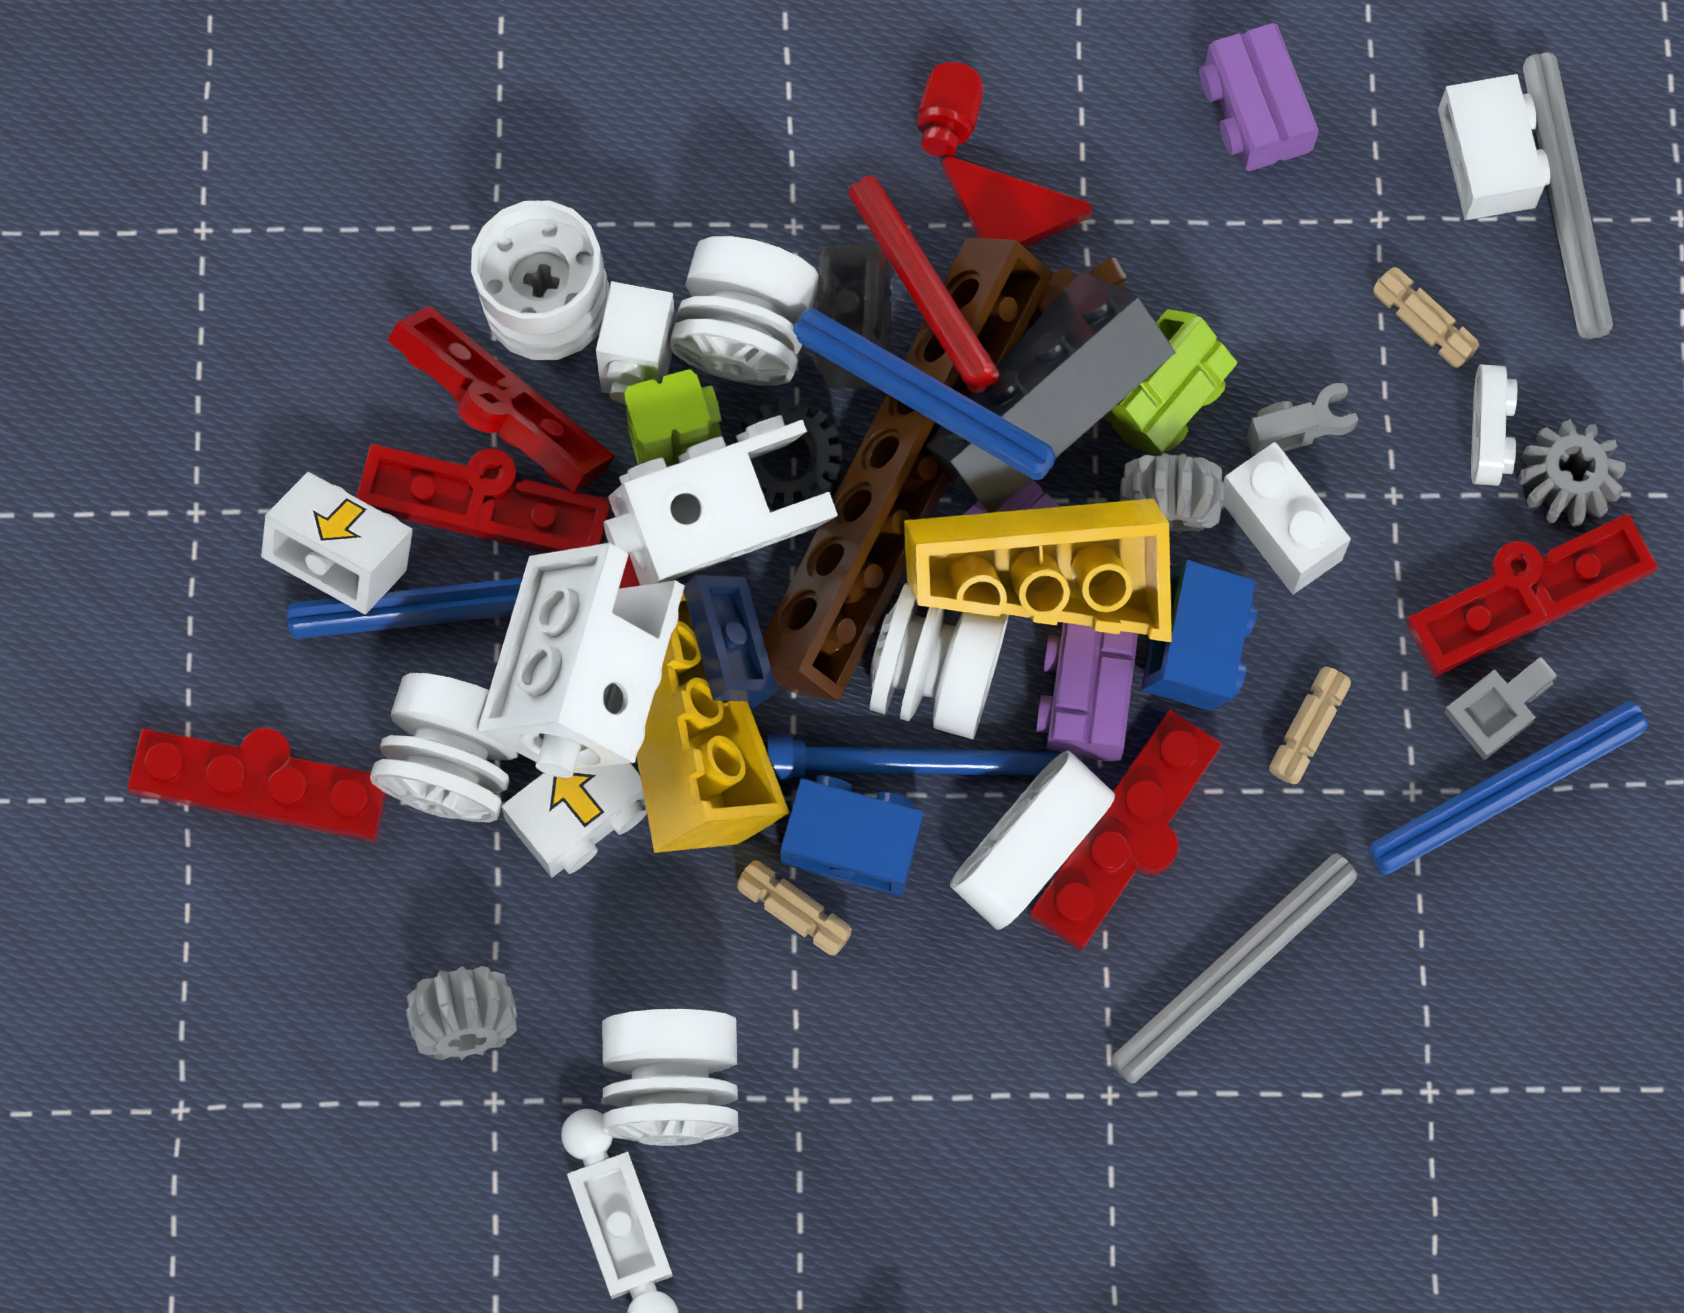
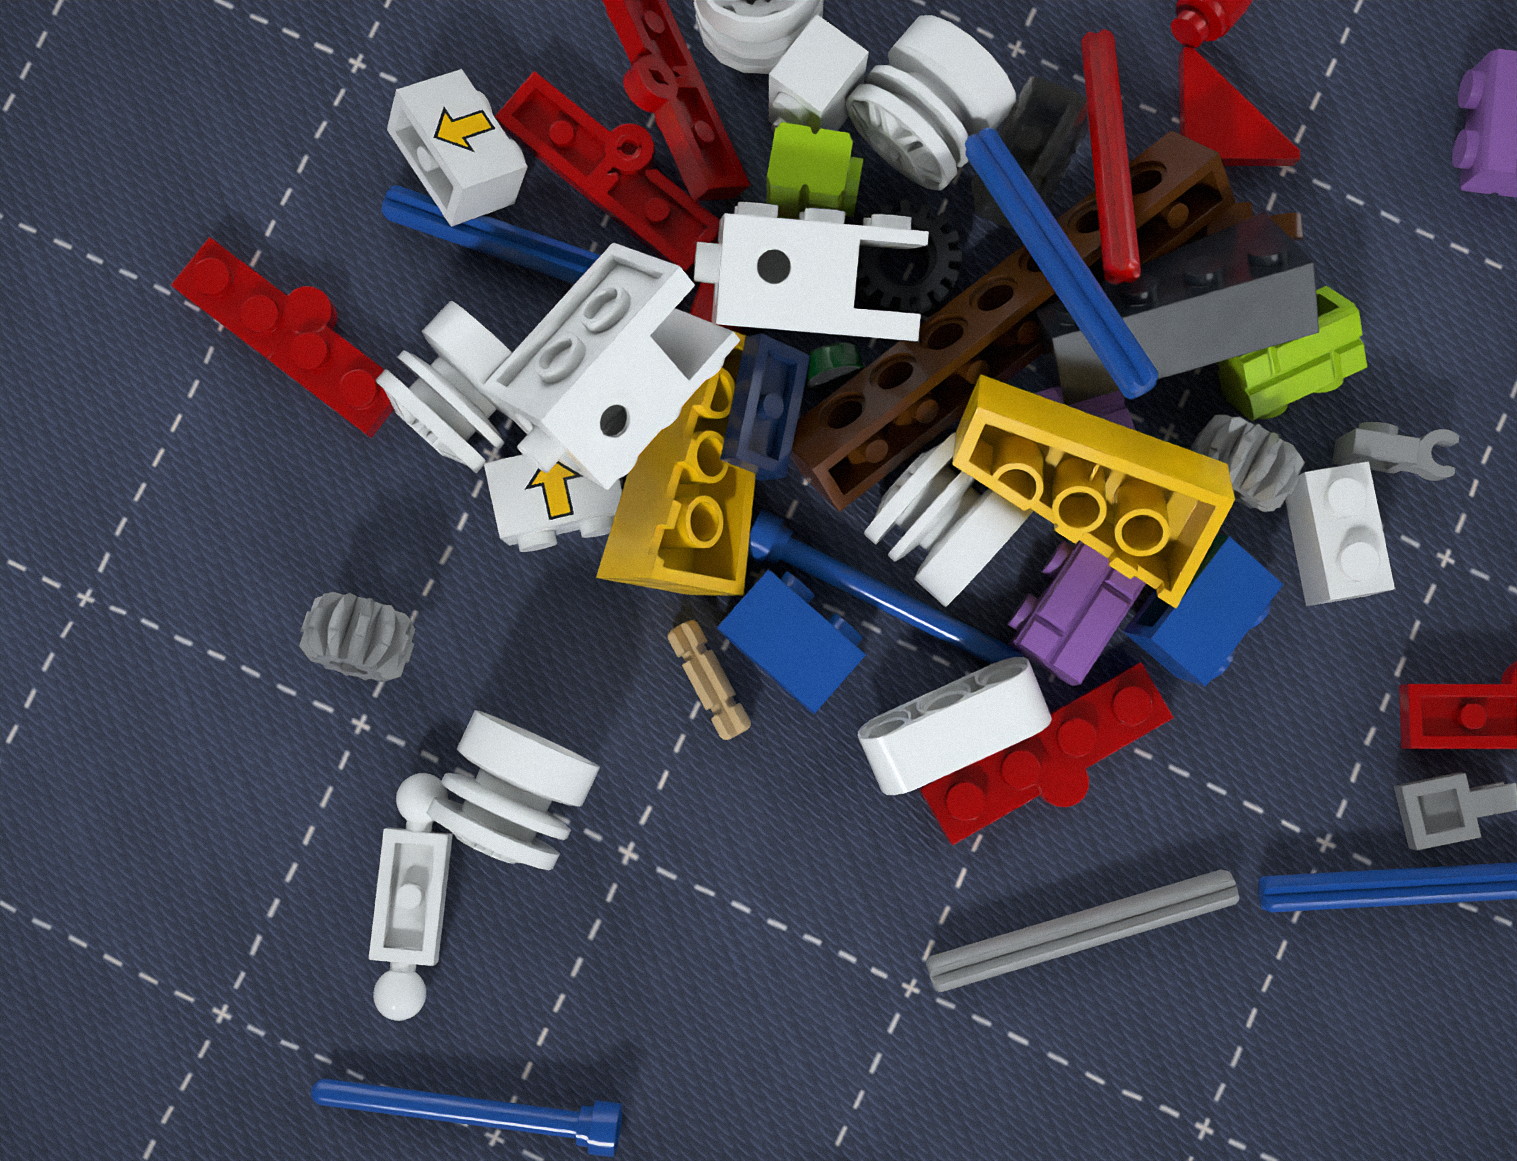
camera: 30 degrees right, 10 degrees up
tan axle [1269,667,1351,784] -> none
none -> dark green tile [804,343,864,391]

